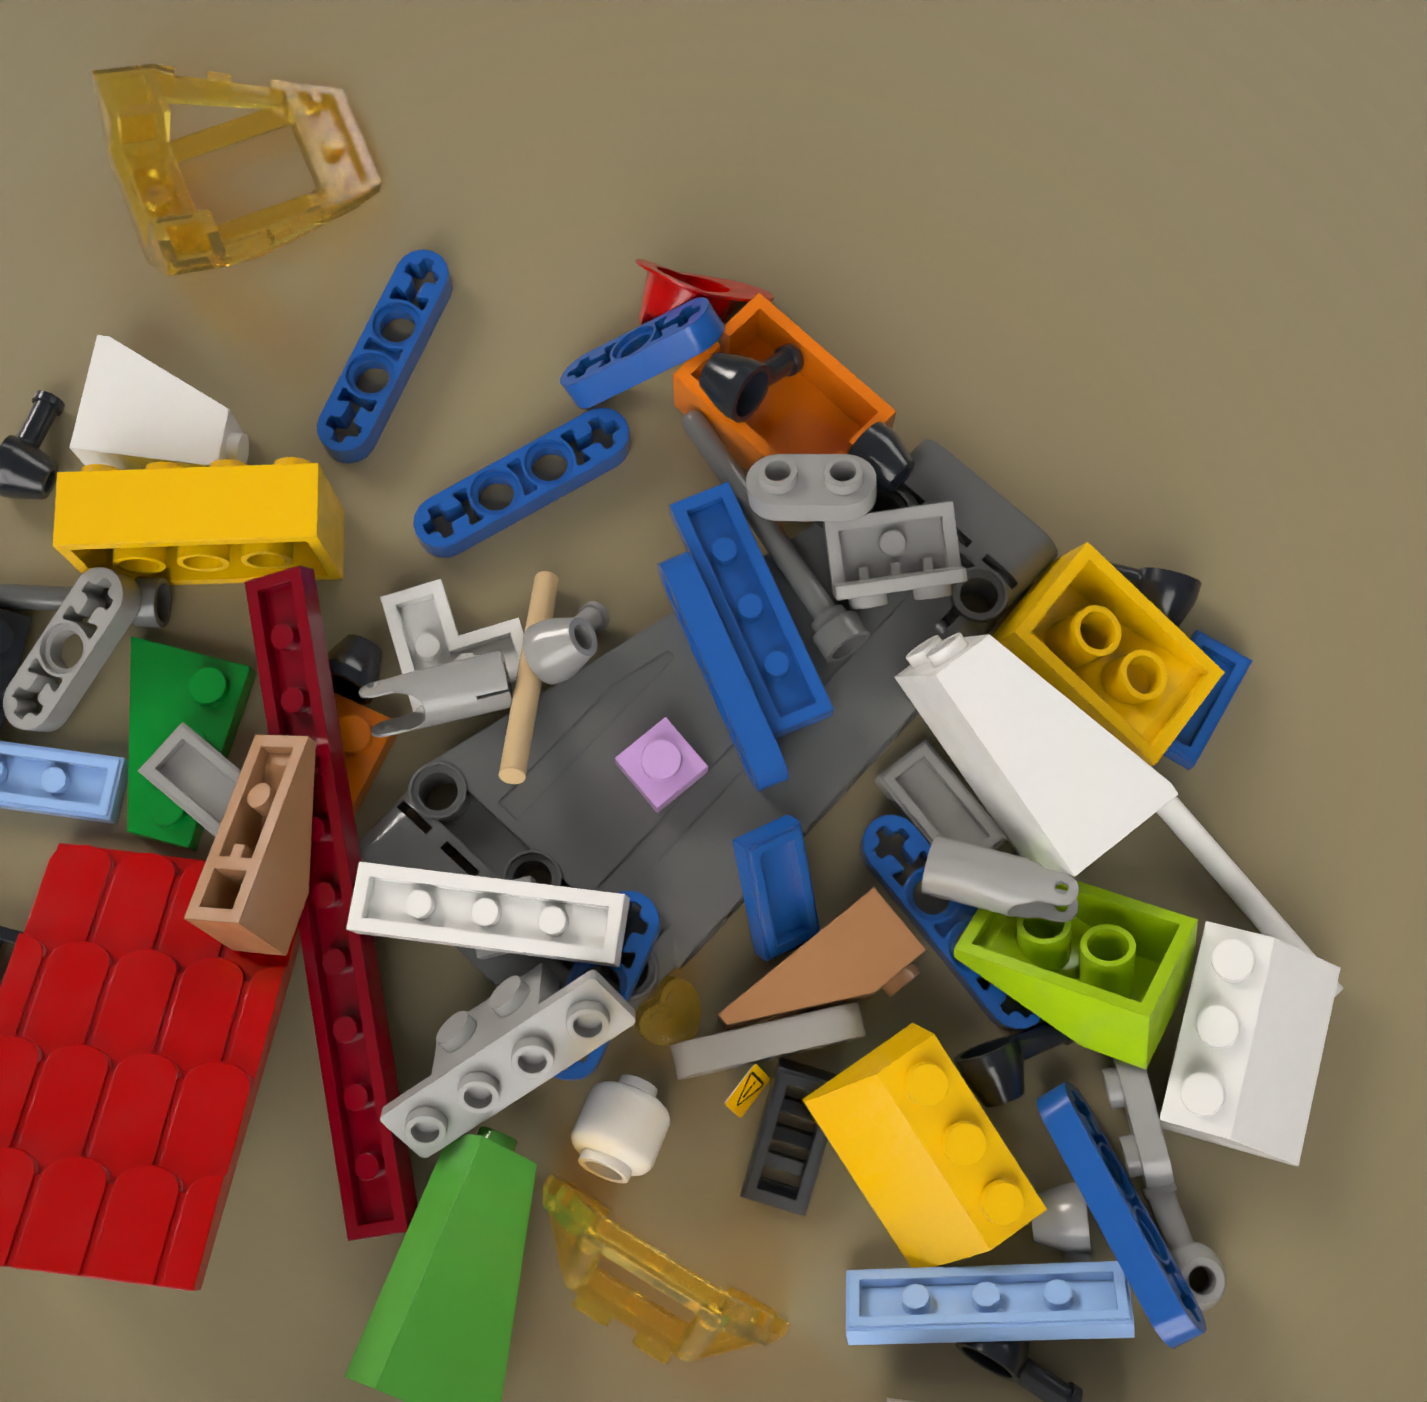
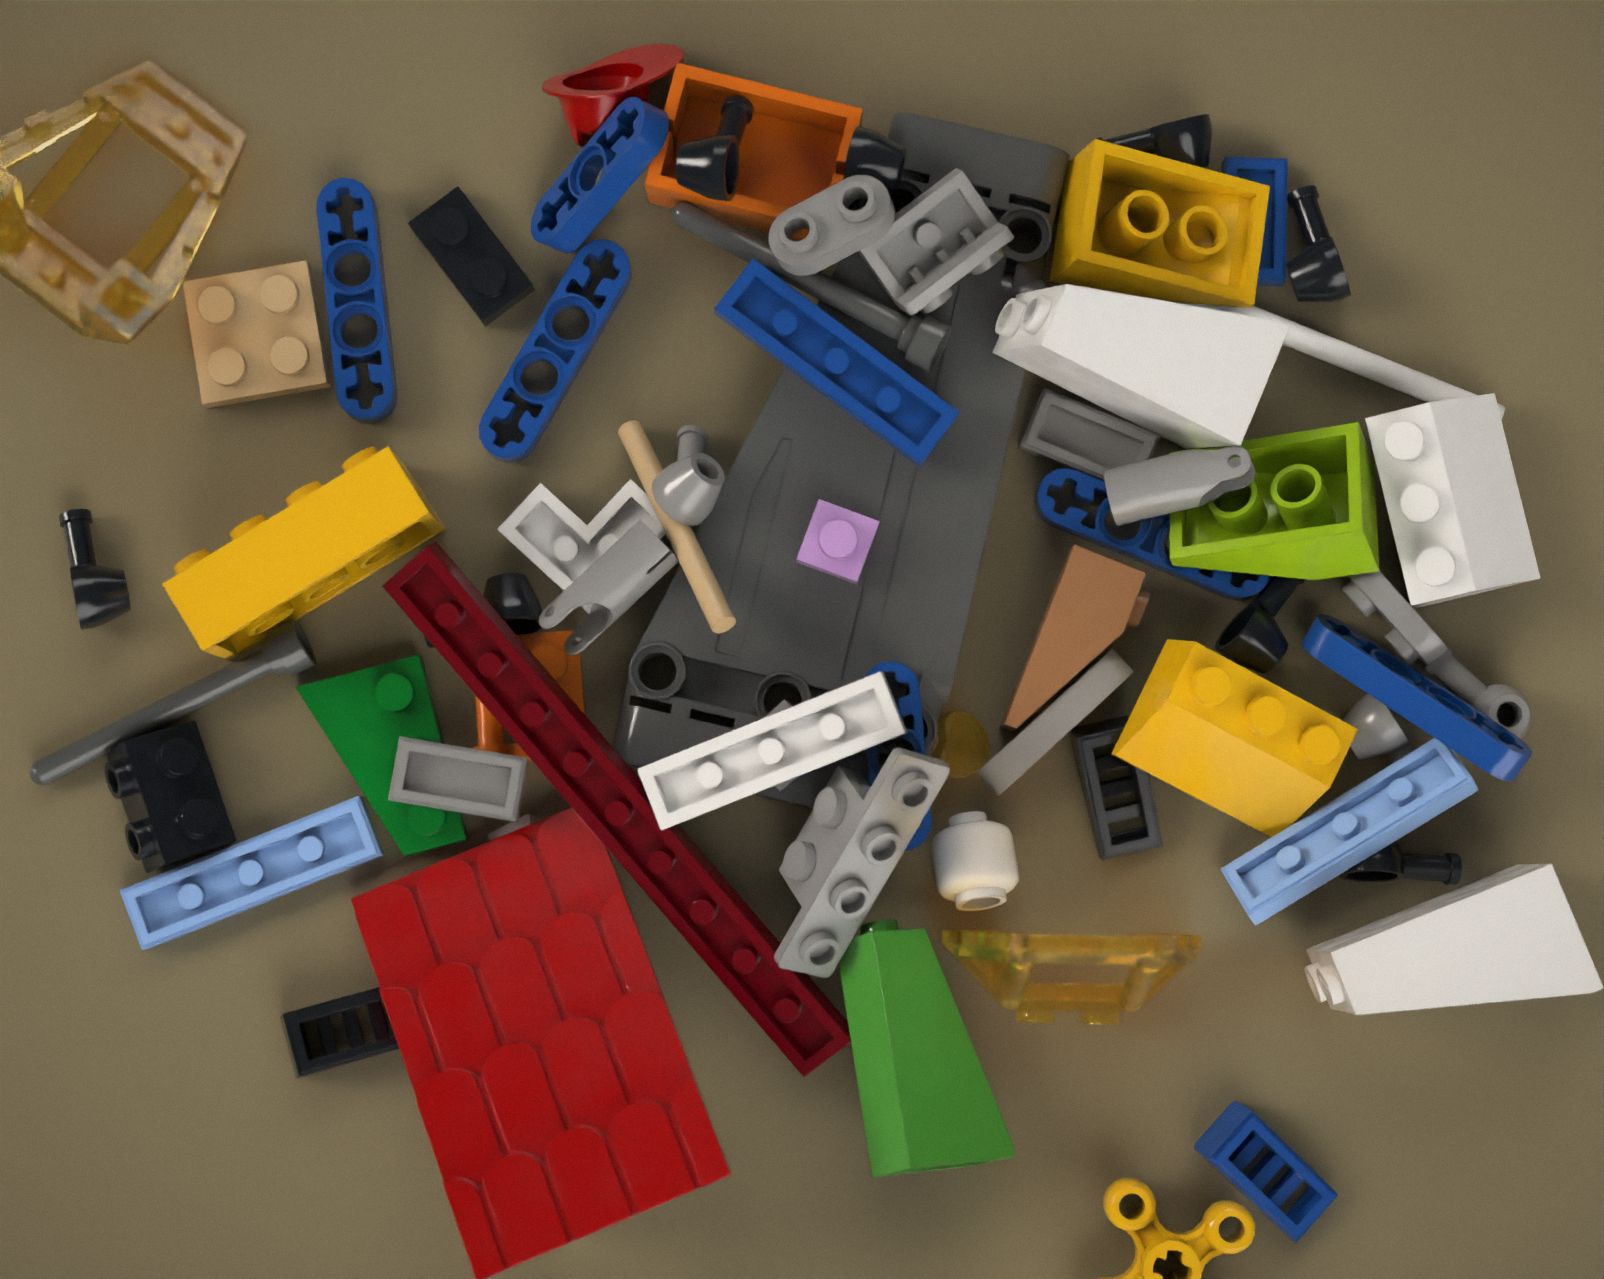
camera: 30 degrees left, 10 degrees up
light grey beam [3,567,141,733] -> none
white slope [69,335,249,470] -> none
medium nougat slope [184,734,316,956] -> none
blue beam [657,551,789,792] -> none
yellow sticker [725,1063,770,1118] -> none
blue tile [732,814,820,962] -> none
none -> tan plate [182,260,331,409]
none -> black plate [408,186,535,327]
none -> black bar [1286,185,1351,302]

